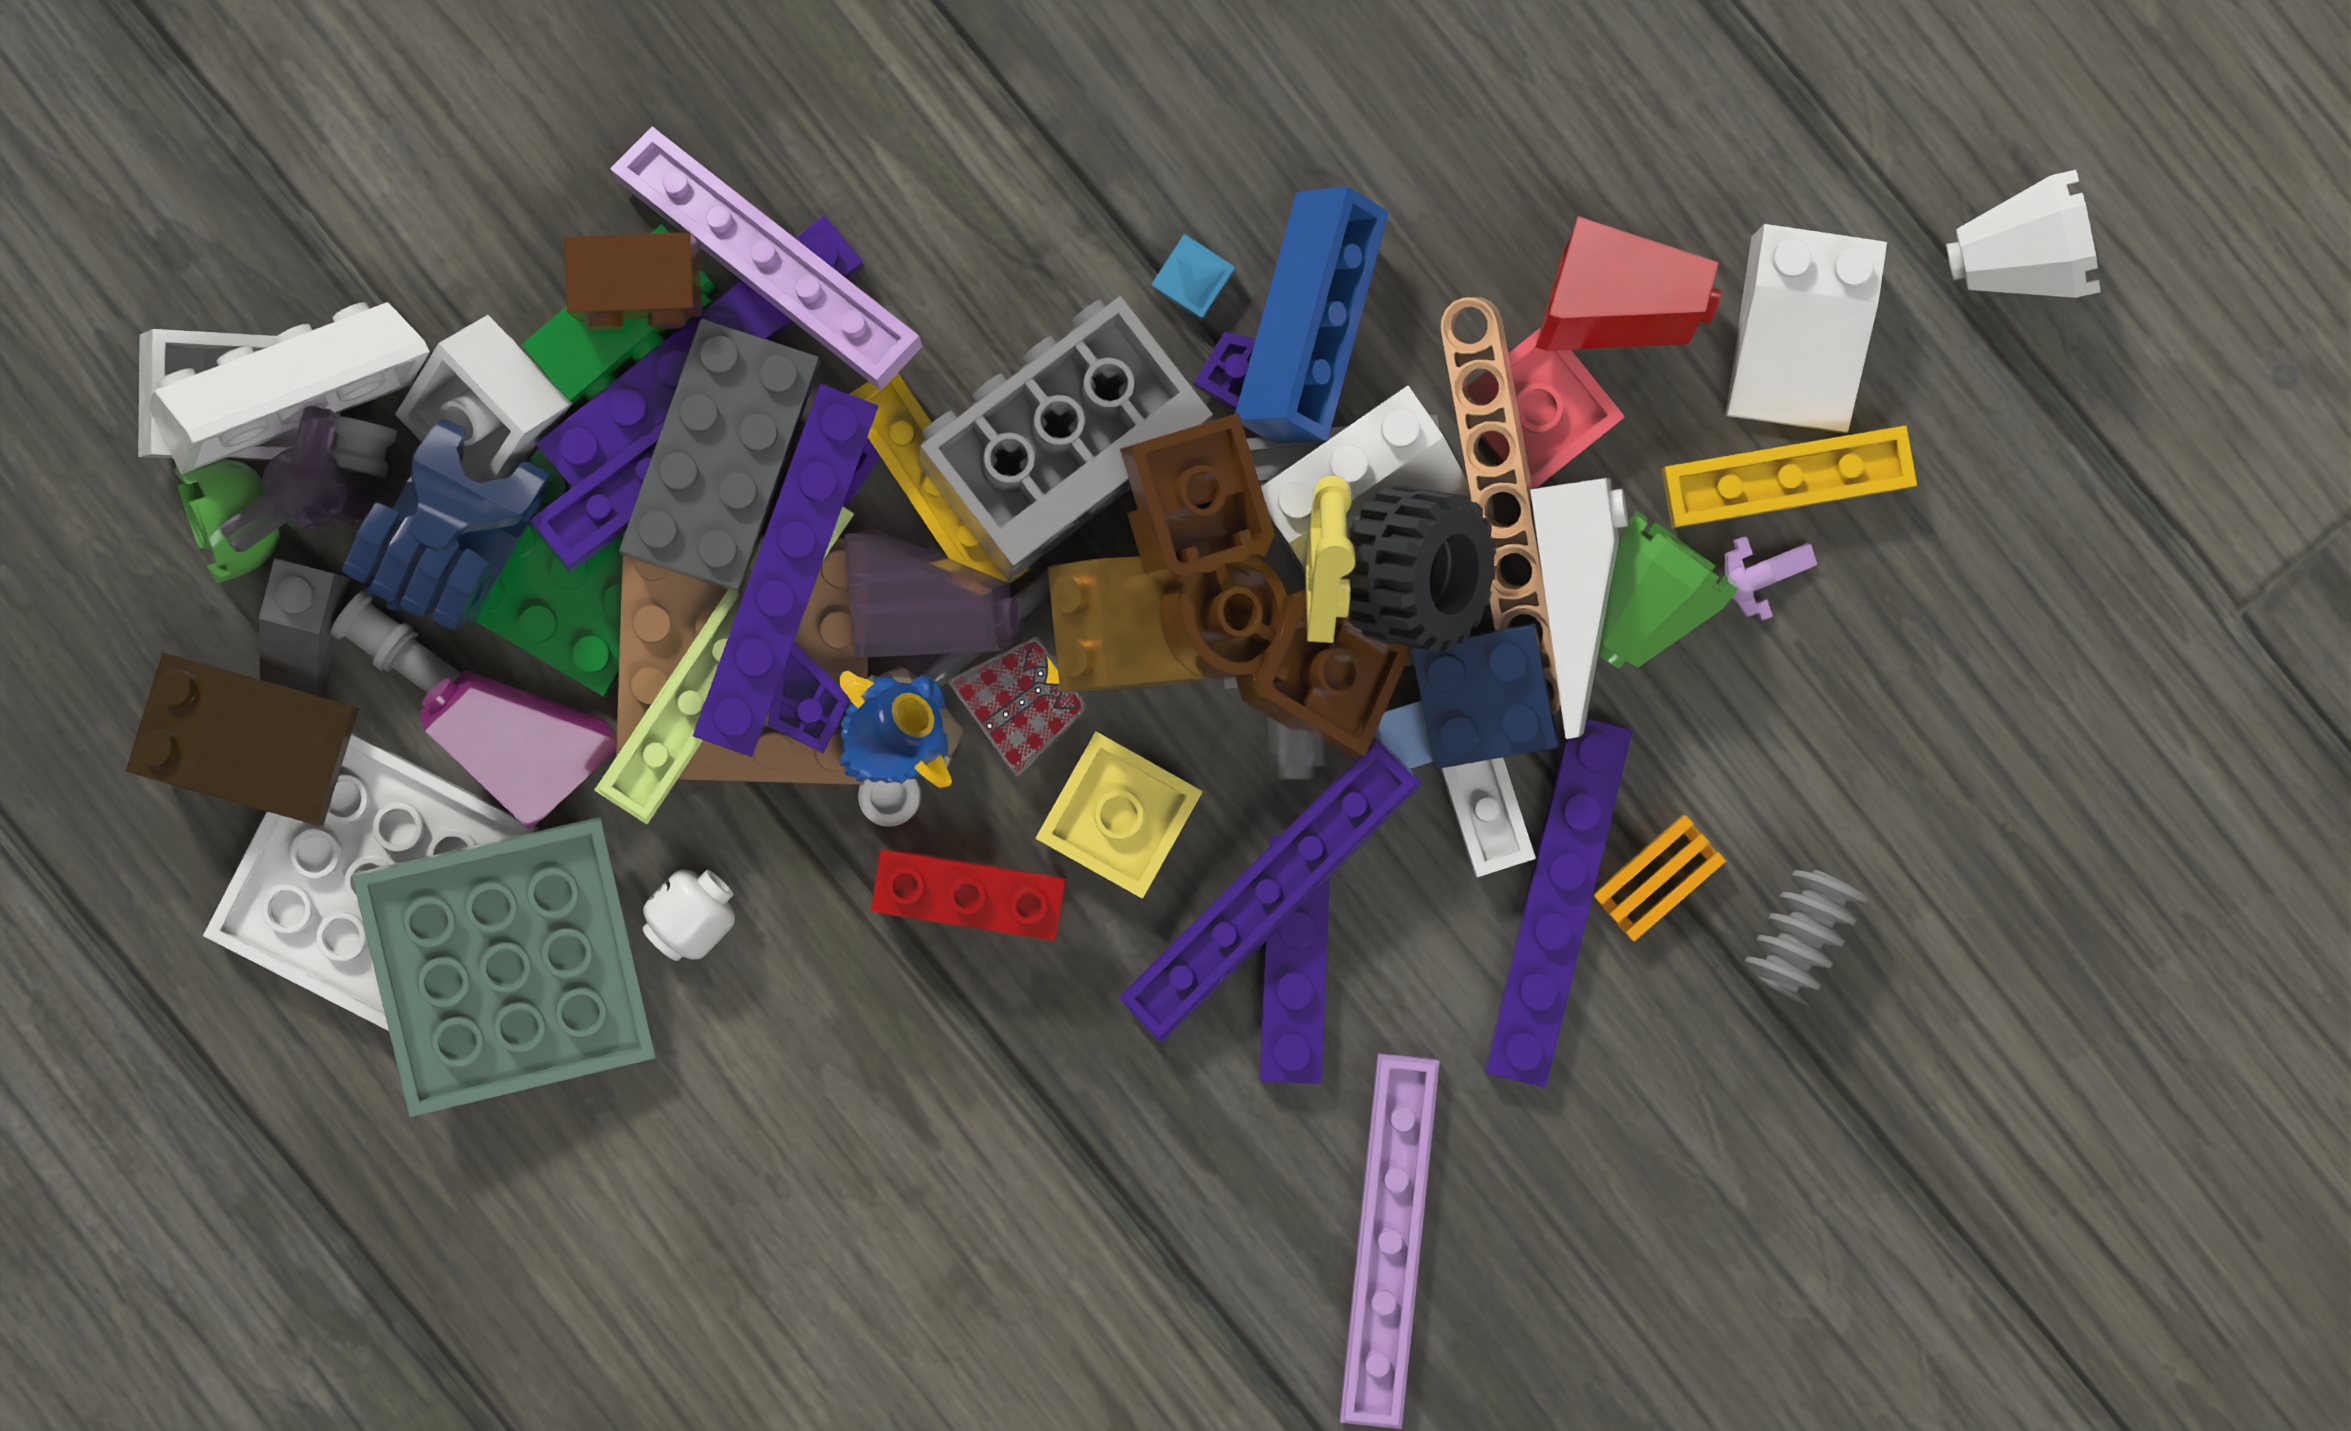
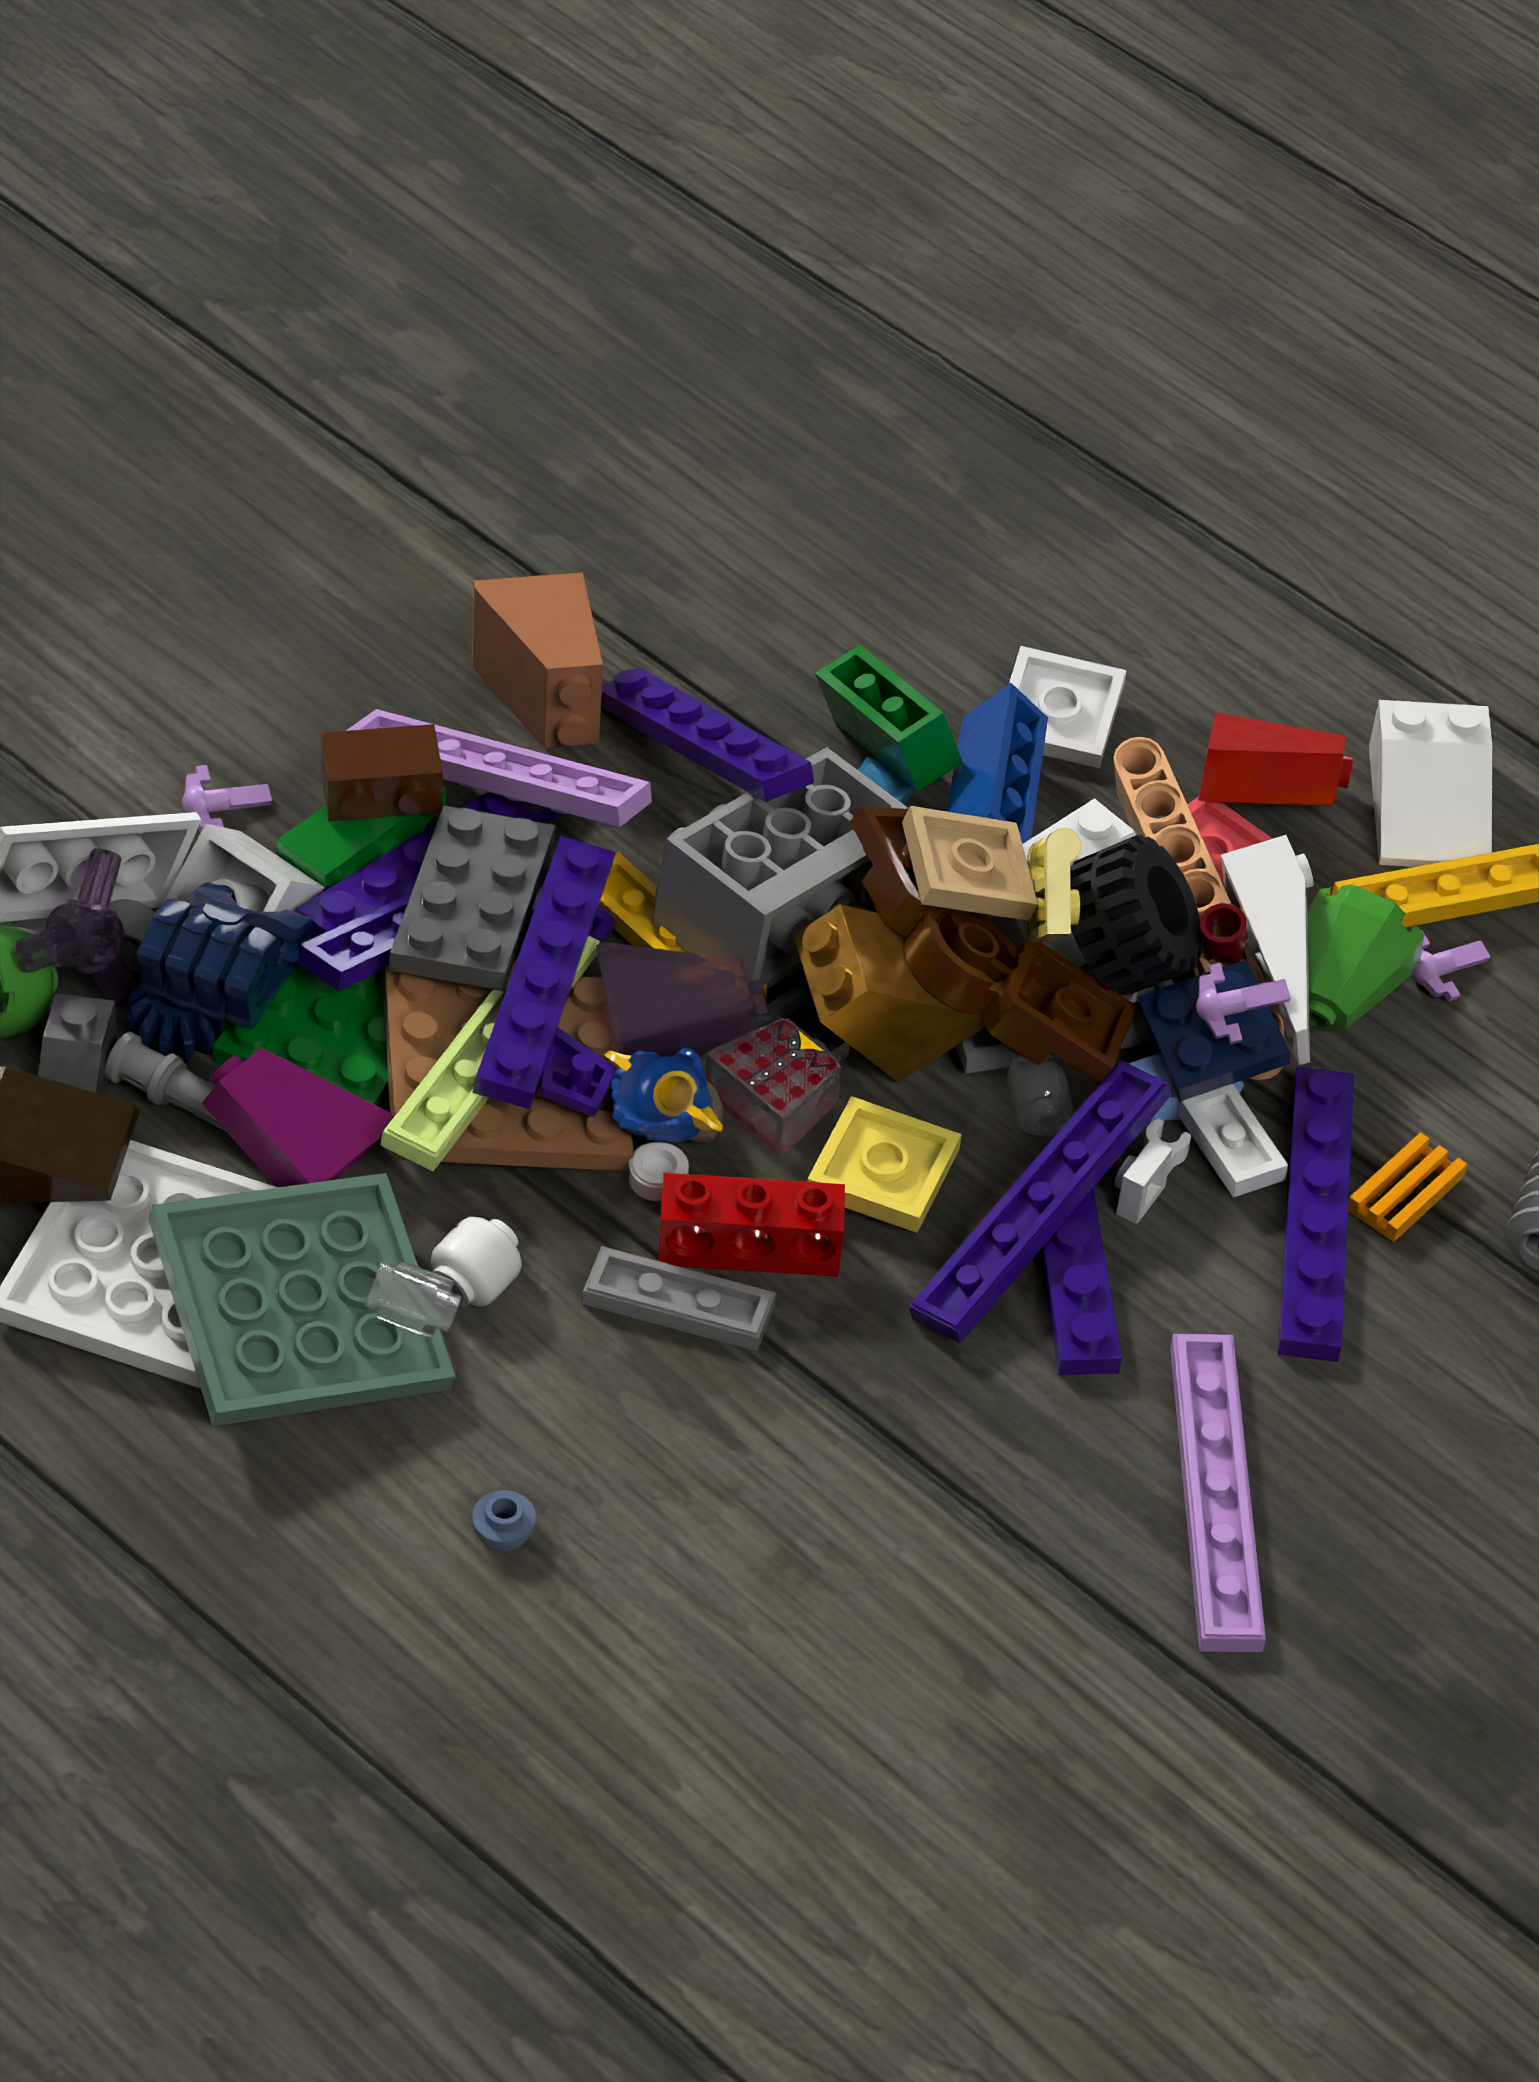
camera: 10 degrees left, 40 degrees down
none -> lavender piece [182,765,272,832]
none -> clear brick [365,1260,462,1339]
none -> nougat slope [472,572,603,748]
none -> sand blue plate [472,1490,536,1552]
none -> light grey tile [582,1246,776,1352]
none -> dark purple plate [601,669,815,802]
none -> green brick [815,644,963,792]
none -> tan plate [902,806,1038,921]
none -> white plate [1009,646,1127,768]
none -> white plate [1115,1118,1191,1225]
none -> lavender piece [1196,963,1291,1045]
none -> dark red hose [1200,903,1247,965]

